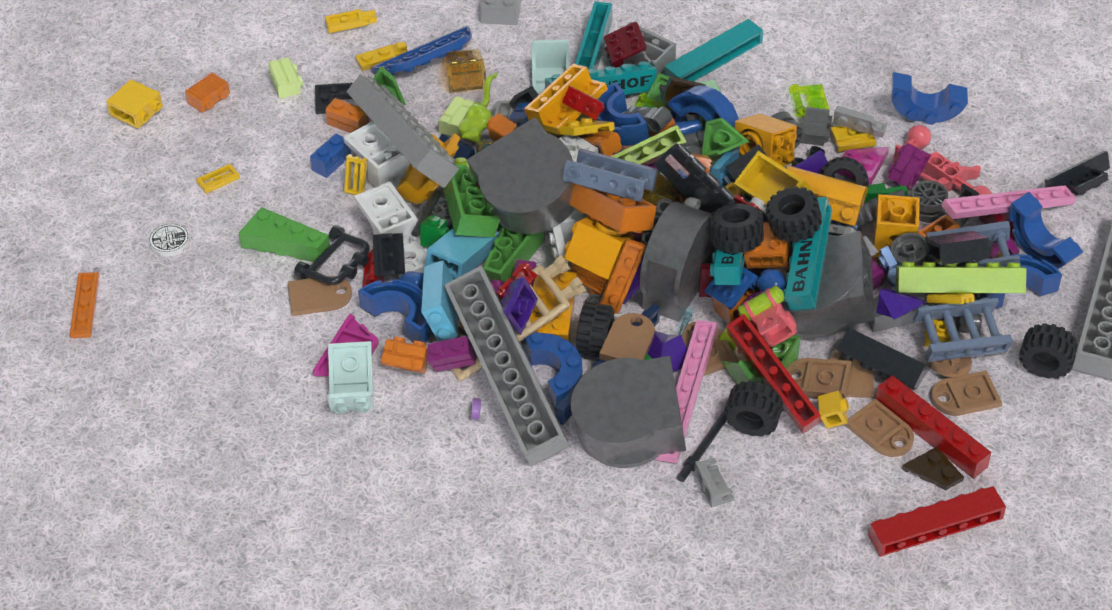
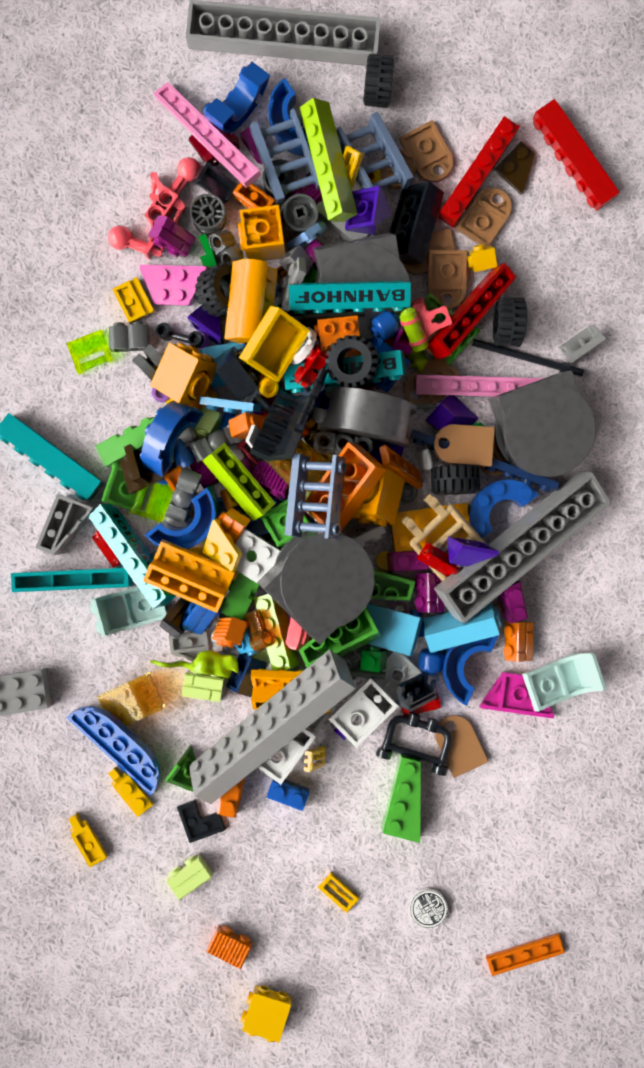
camera: 105 degrees left, 40 degrees up
medium lavender tile [471,398,481,420] -> none
red hinge [562,85,605,120] -> none
dark red bracket [603,22,647,68] -> none
bright green slope [702,118,749,157] -> none
black tyre [766,186,822,243] -> none
light grey hinge [833,106,887,138] -> none
blue brick [891,72,968,125] -> none
black brick [925,231,992,265] -> none
black bracket [1044,151,1110,195] -> none

